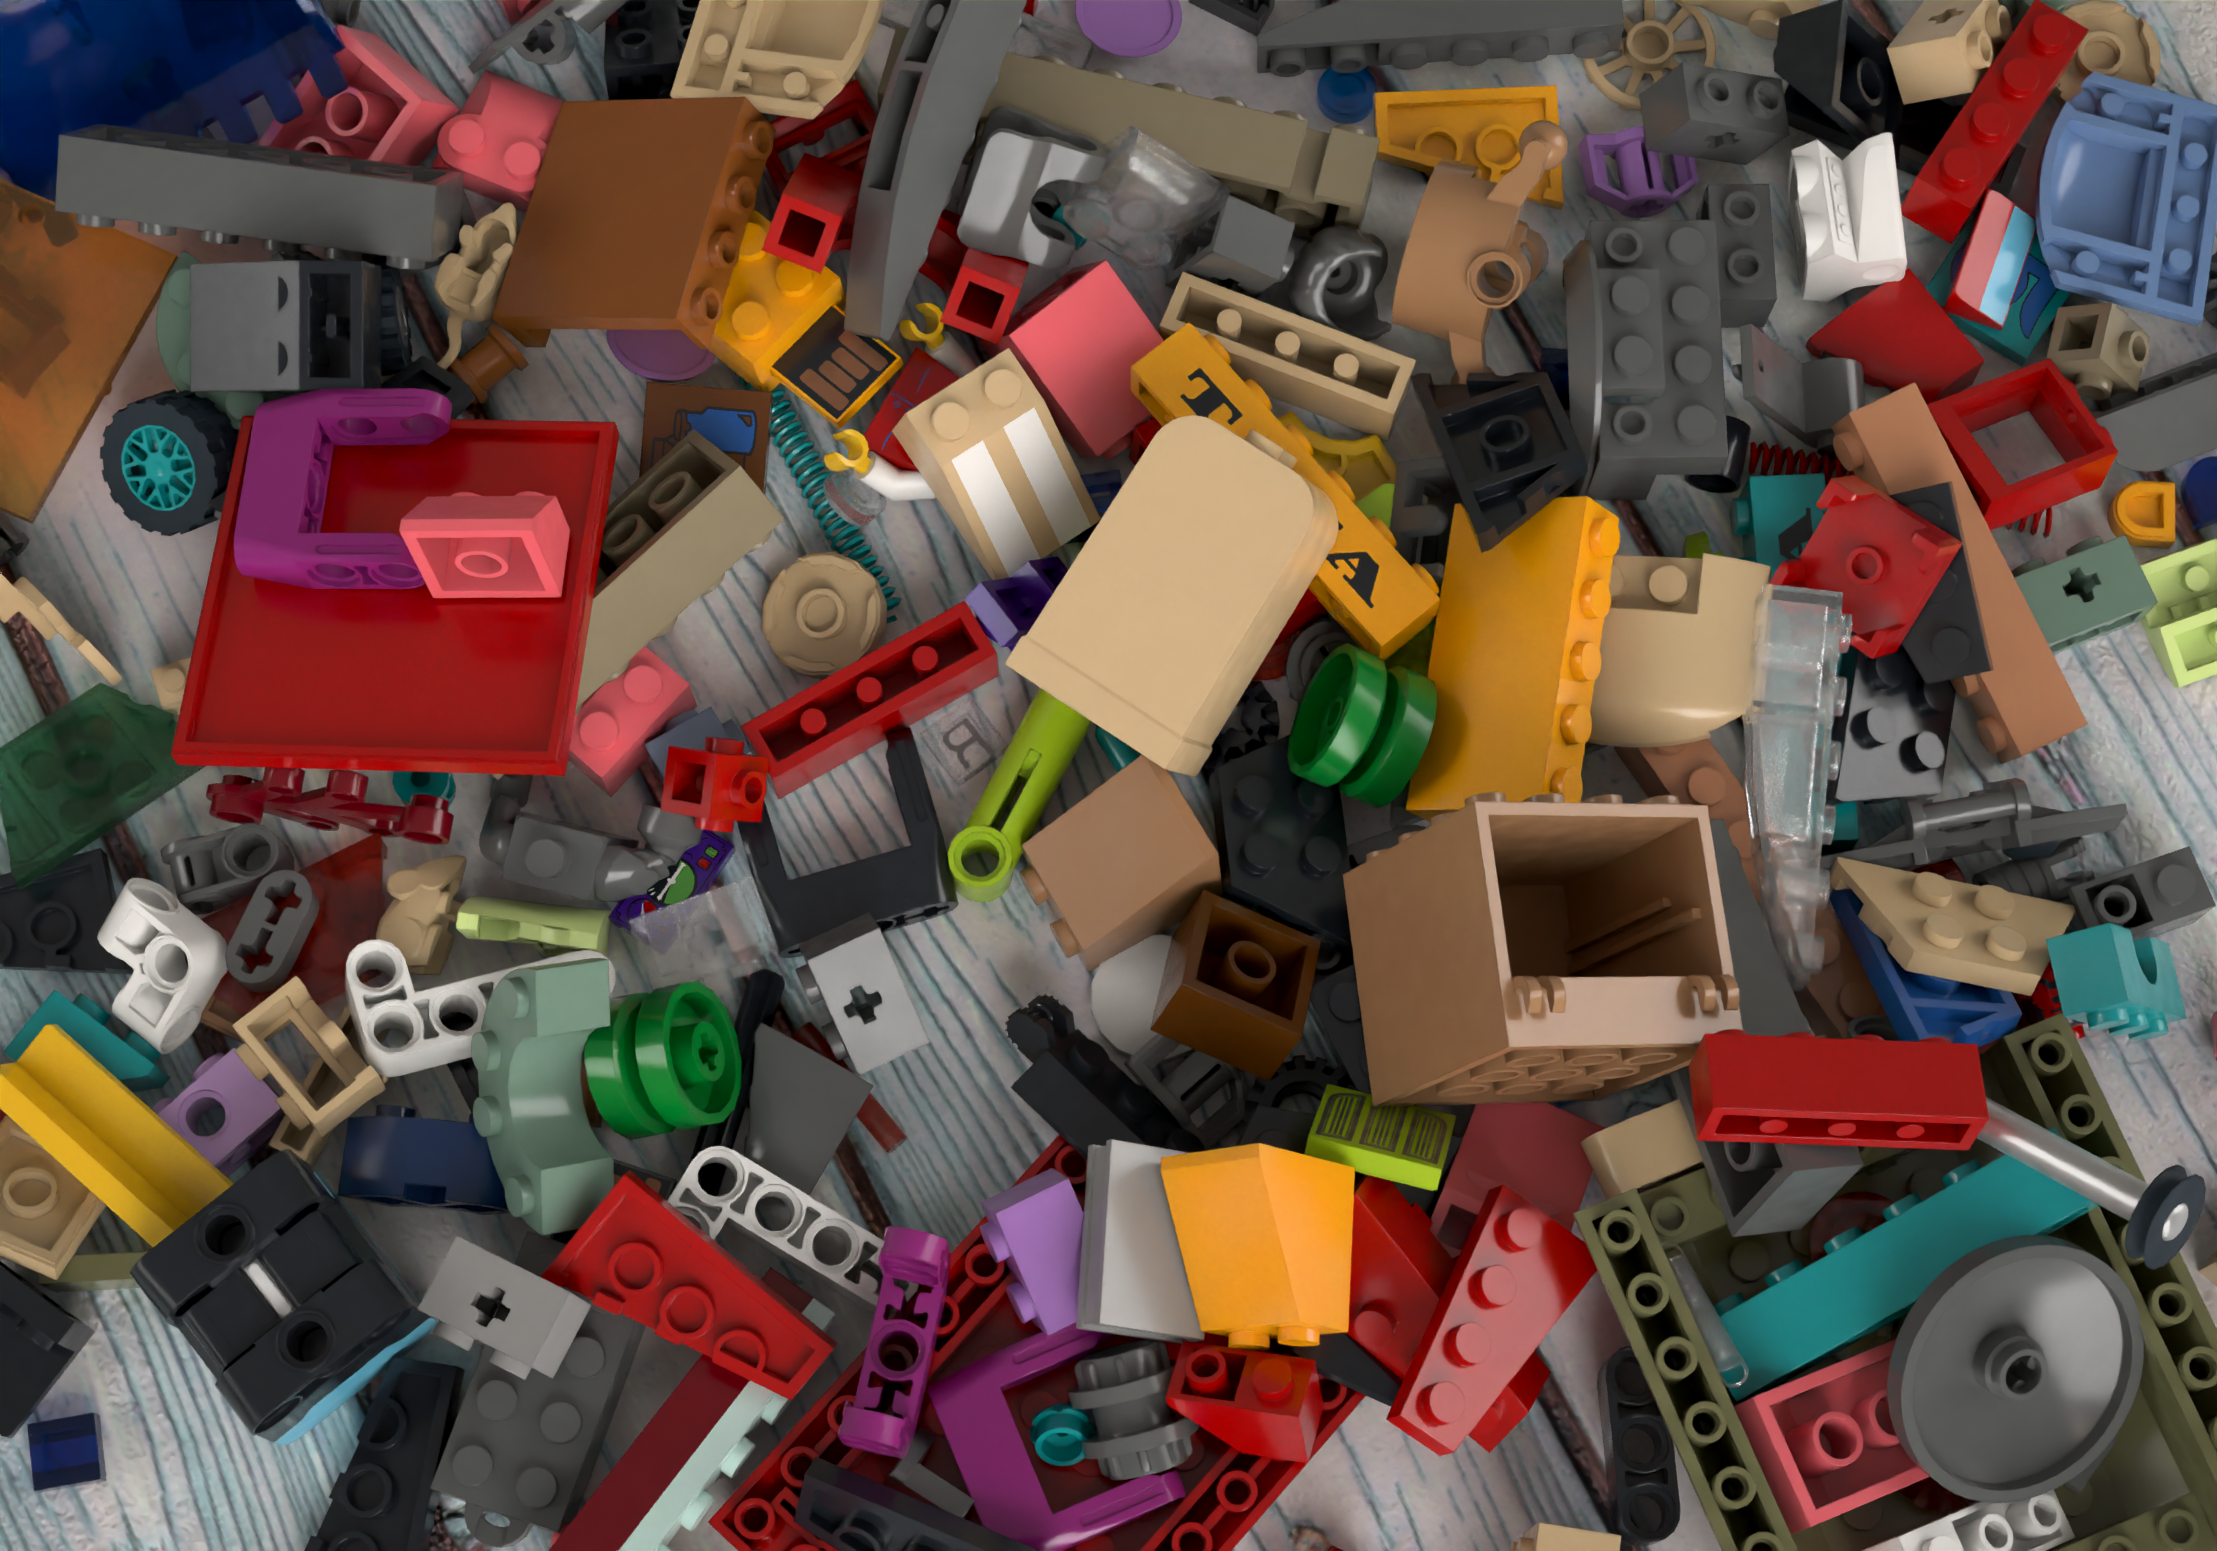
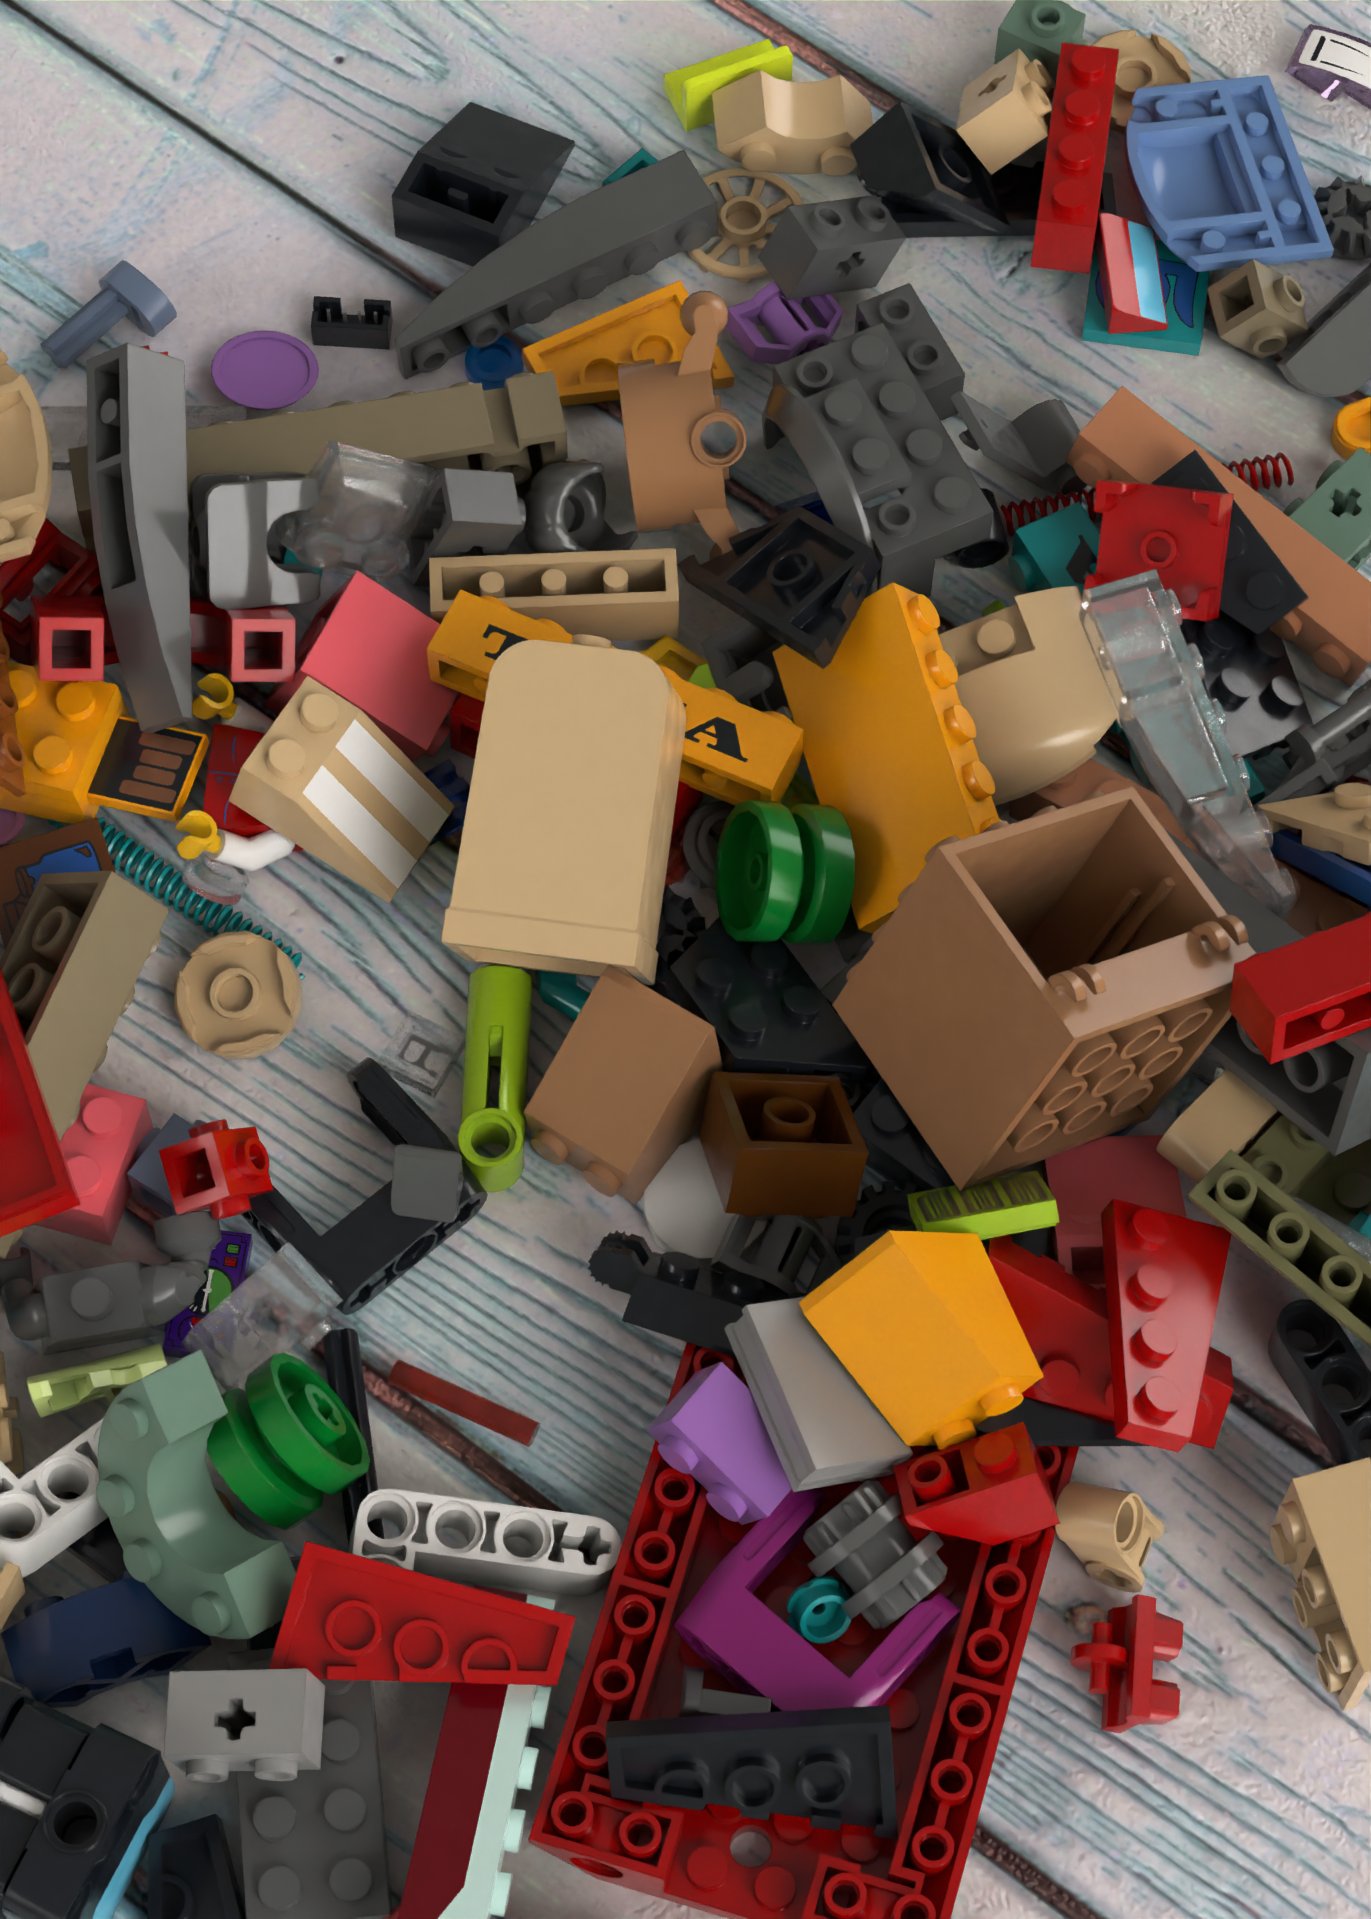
camera: 25 degrees left, 10 degrees down
red brick [741,600,999,799] -> none
dark grey slope [744,1023,873,1196] -> none
brick [795,912,930,1076] -> none
magenta connector [837,1226,951,1459] -> none
dark purple brick [964,556,1068,652] -> none
white piece [1787,132,1907,303] -> none
red slope [1805,268,1985,404] -> none
red window [1927,358,2119,531] -> none
none -> dark grey slope [391,1144,464,1223]
none -> tan piece [1055,1481,1165,1593]

